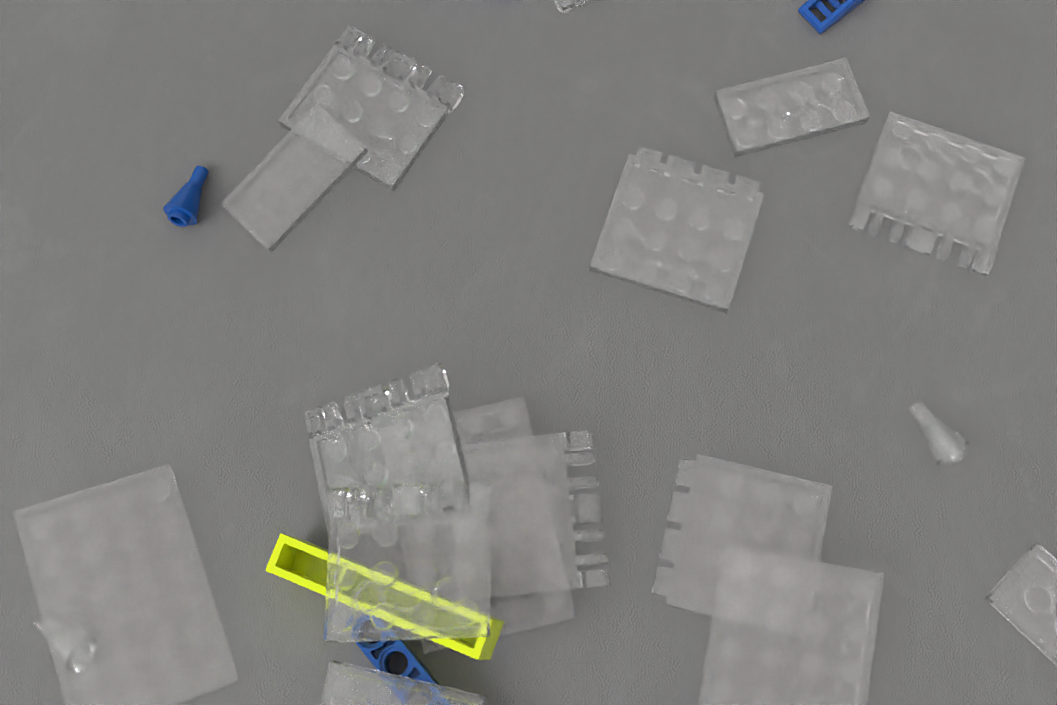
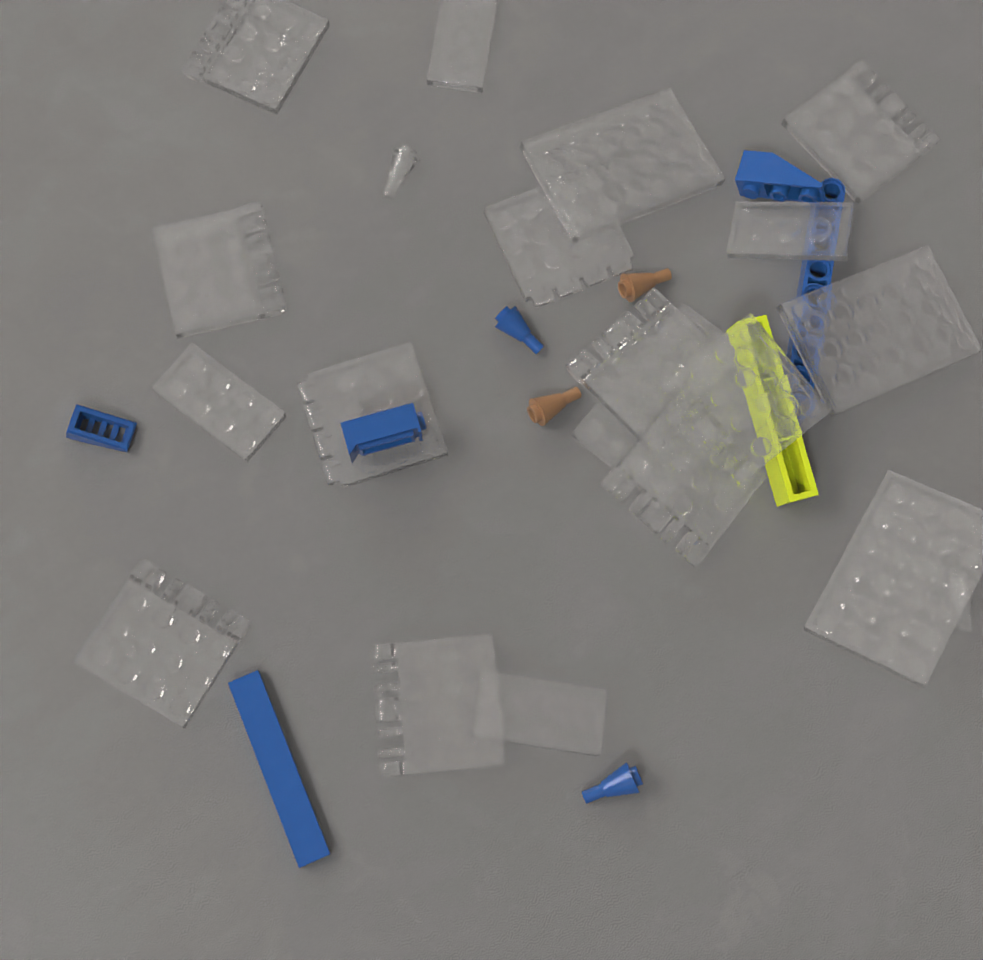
camera: 135 degrees left, 0 degrees up
none -> blue window [340,403,426,463]
none -> blue cone [495,306,544,354]
none -> medium nougat cone [527,387,582,426]
none -> medium nougat cone [618,268,672,302]

